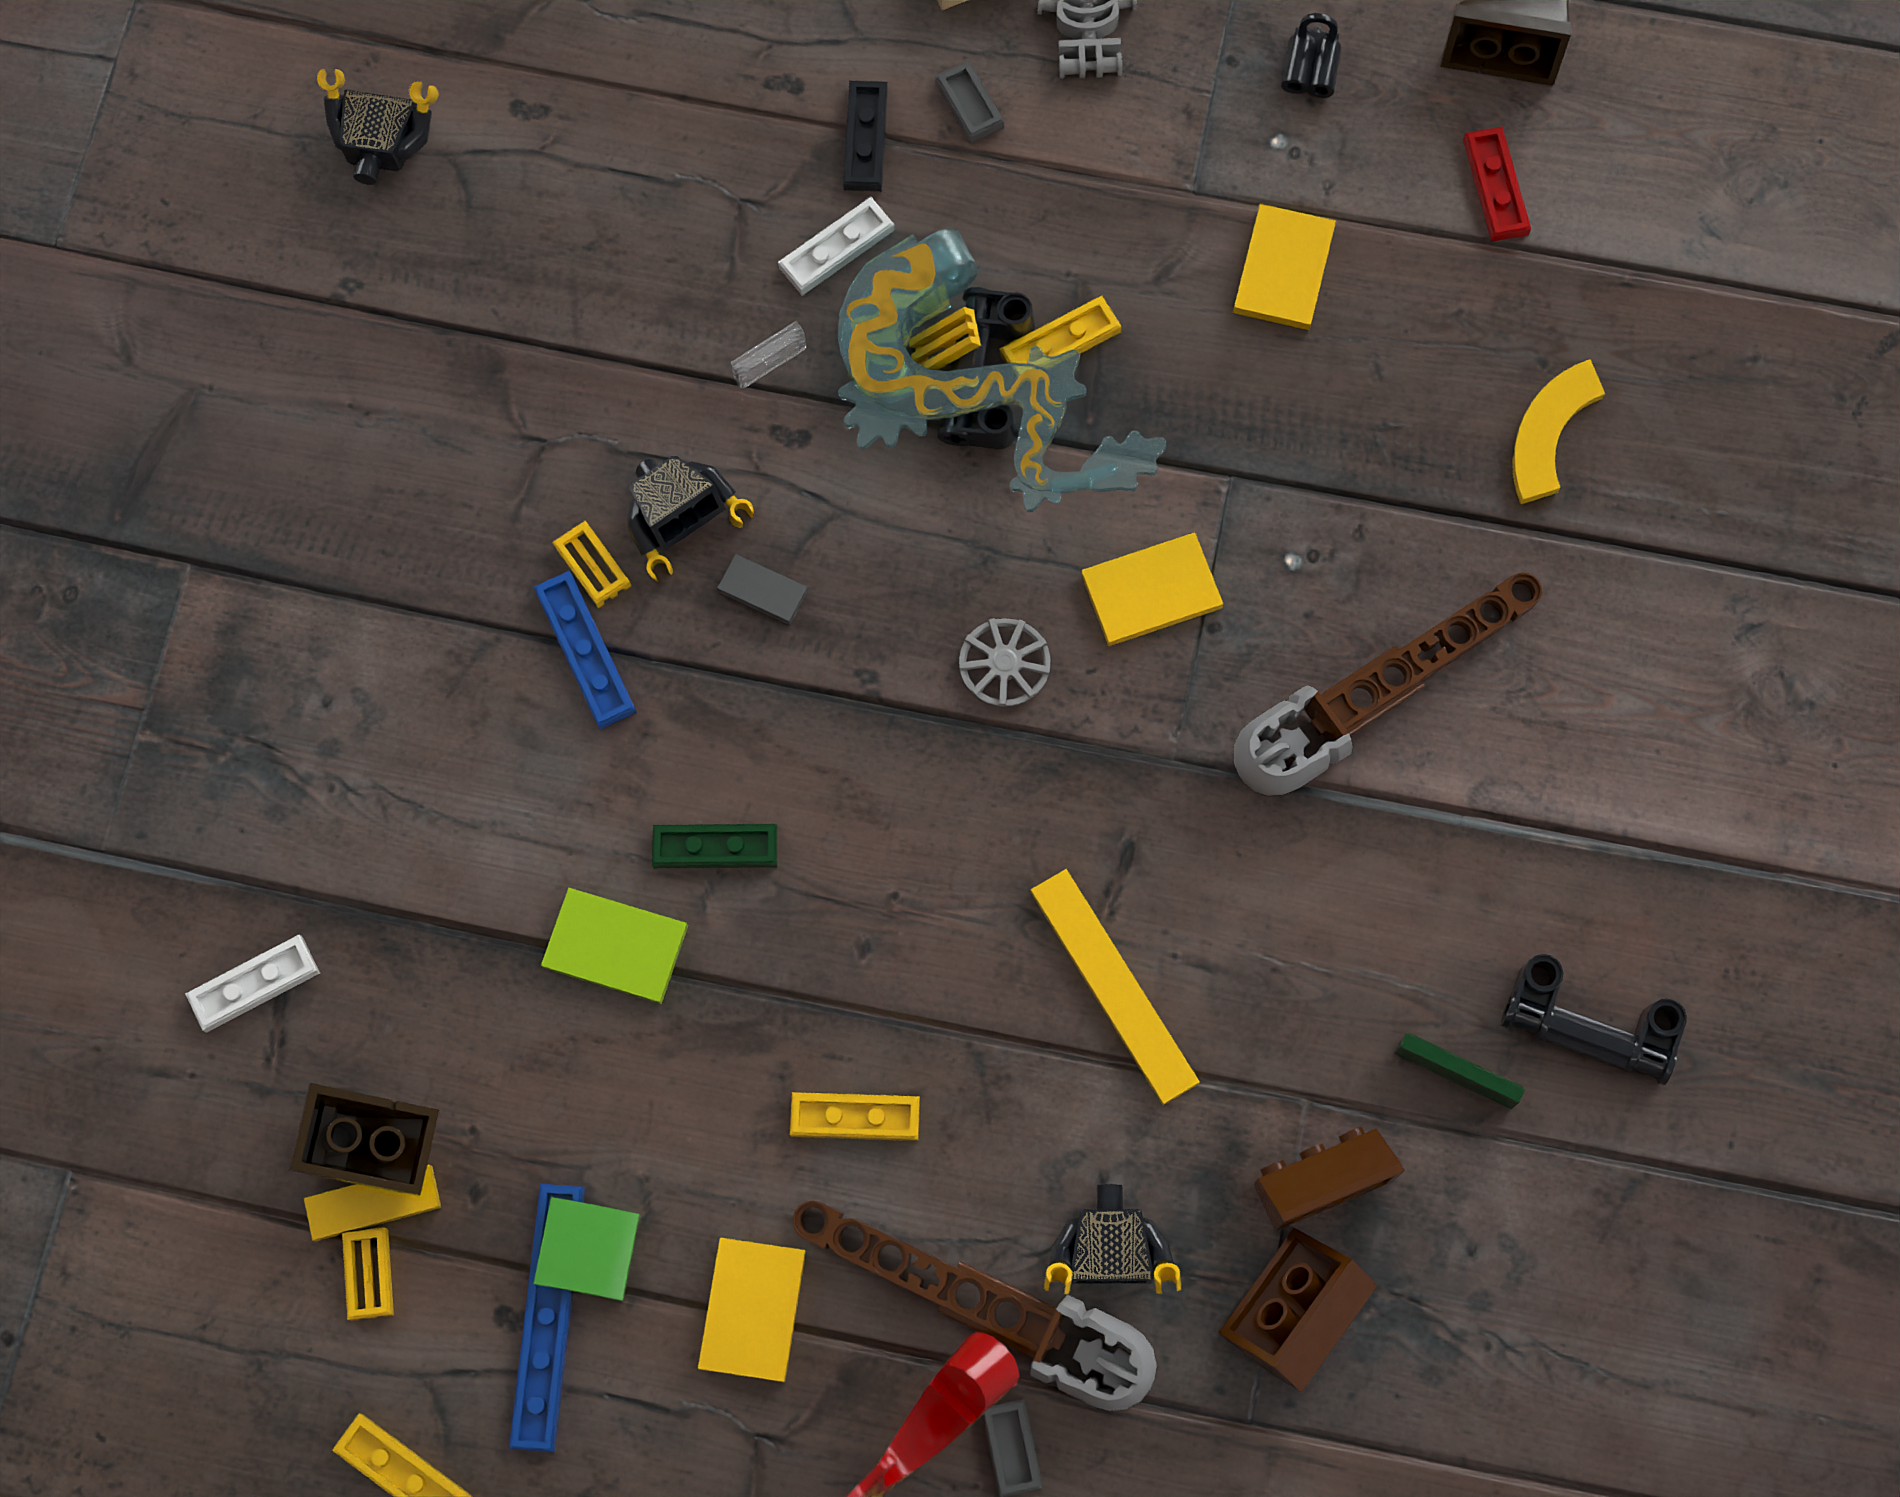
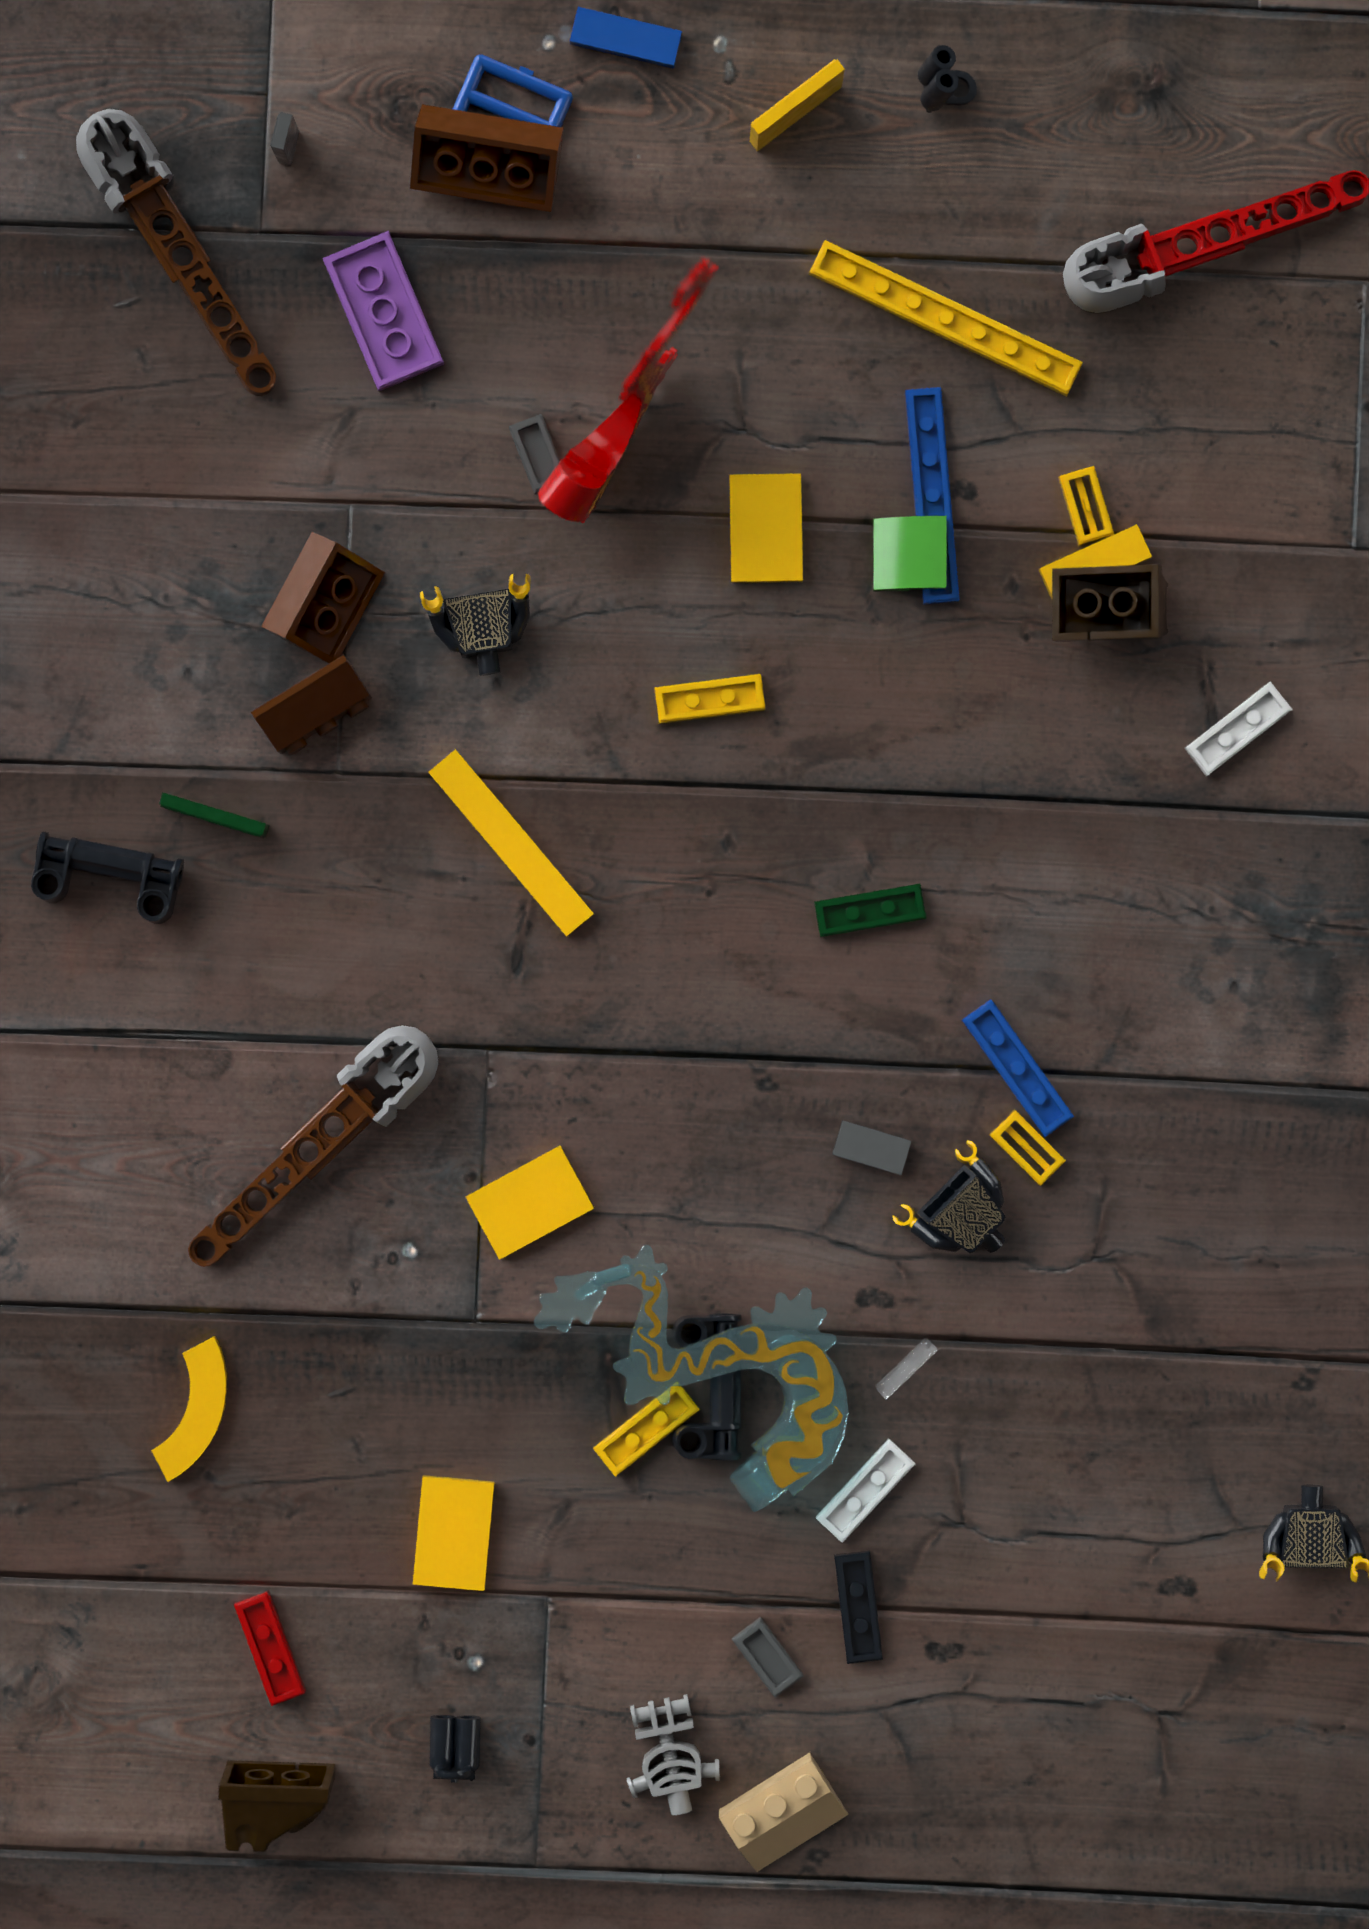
camera: 170 degrees right, 15 degrees up
lime tile [541,888,688,1005] -> none
piece [793,1201,1157,1411] -> none
yellow tile [908,307,981,376] -> none
light grey wheel [959,618,1051,706] -> none

